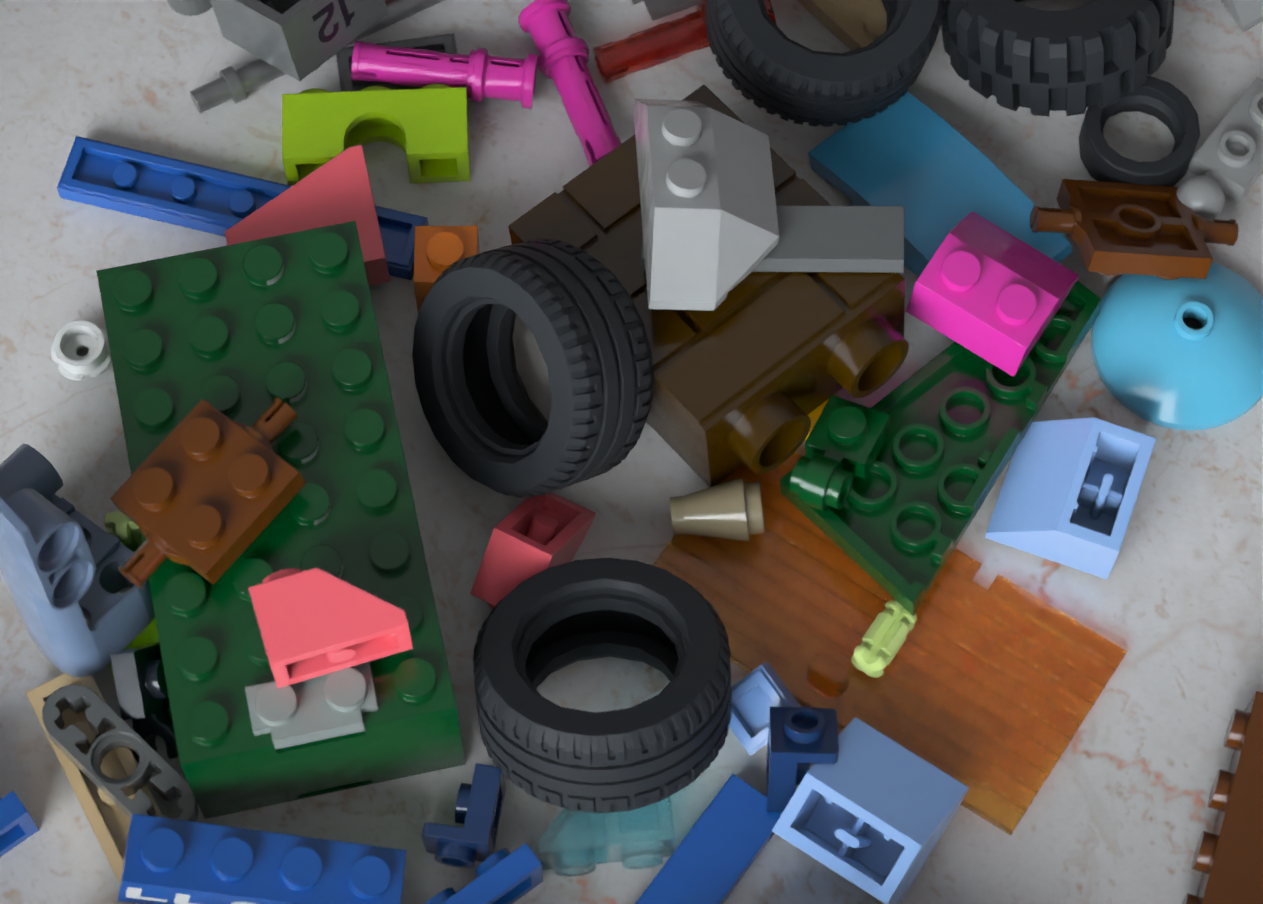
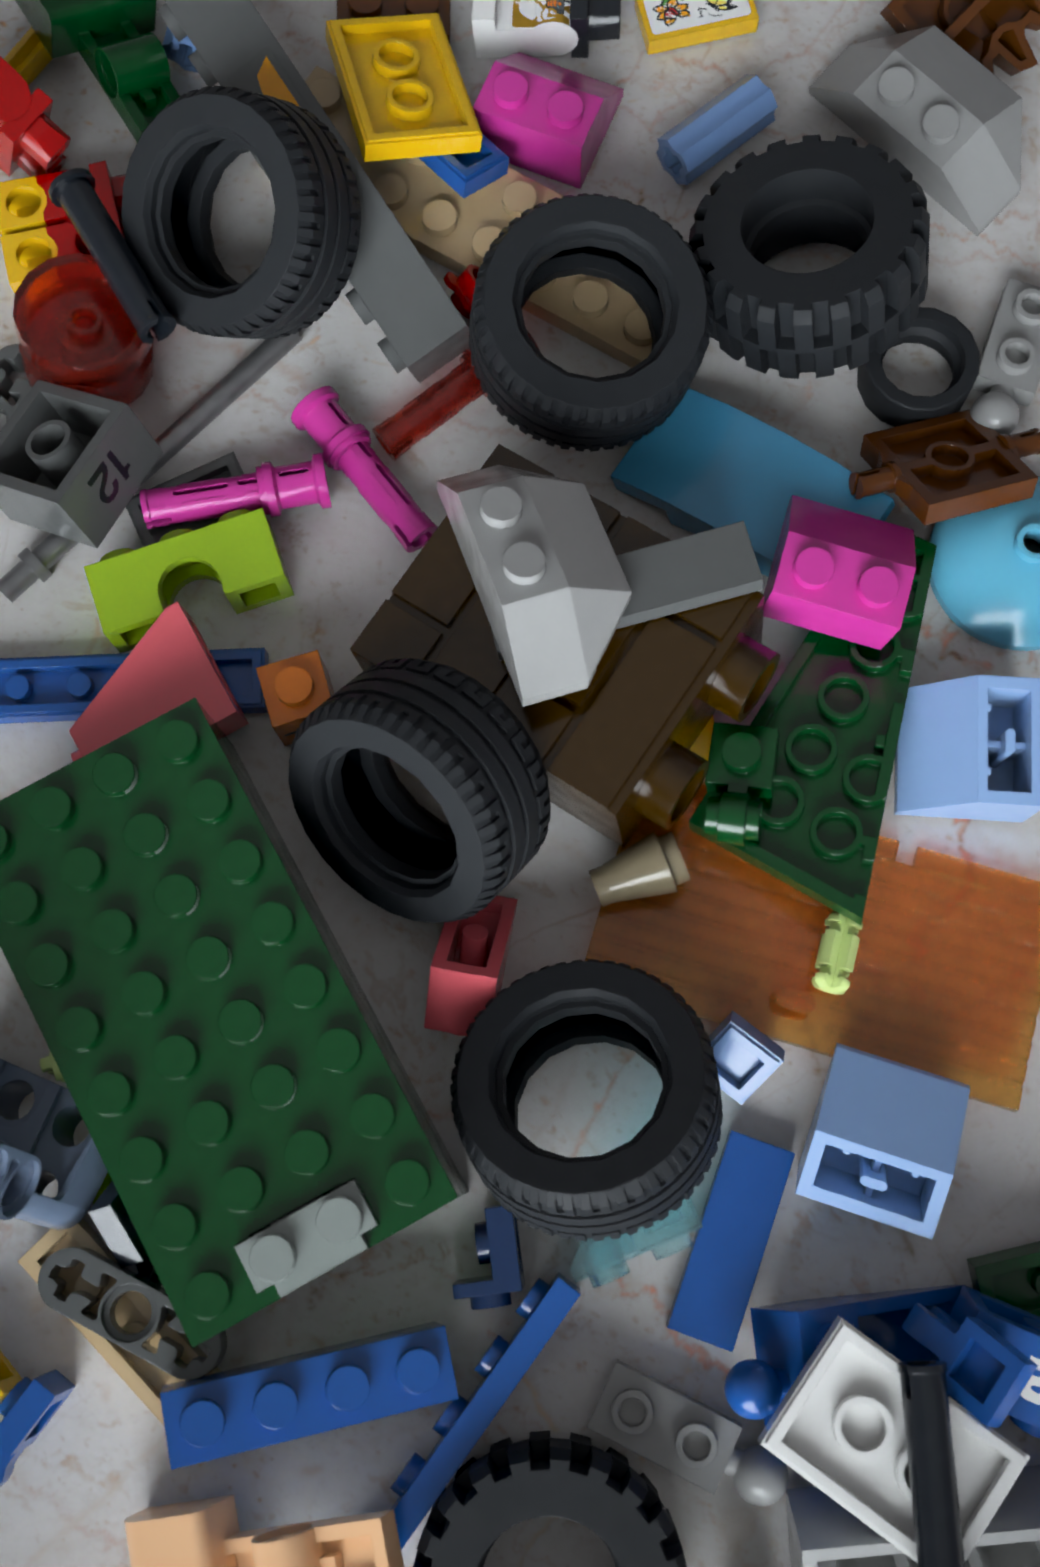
camera: 10 degrees left, 10 degrees up
reddish brown plate [110,397,306,588] -> none
coral slope [248,568,413,688] -> none
dark blue bracket [766,706,839,812] -> none

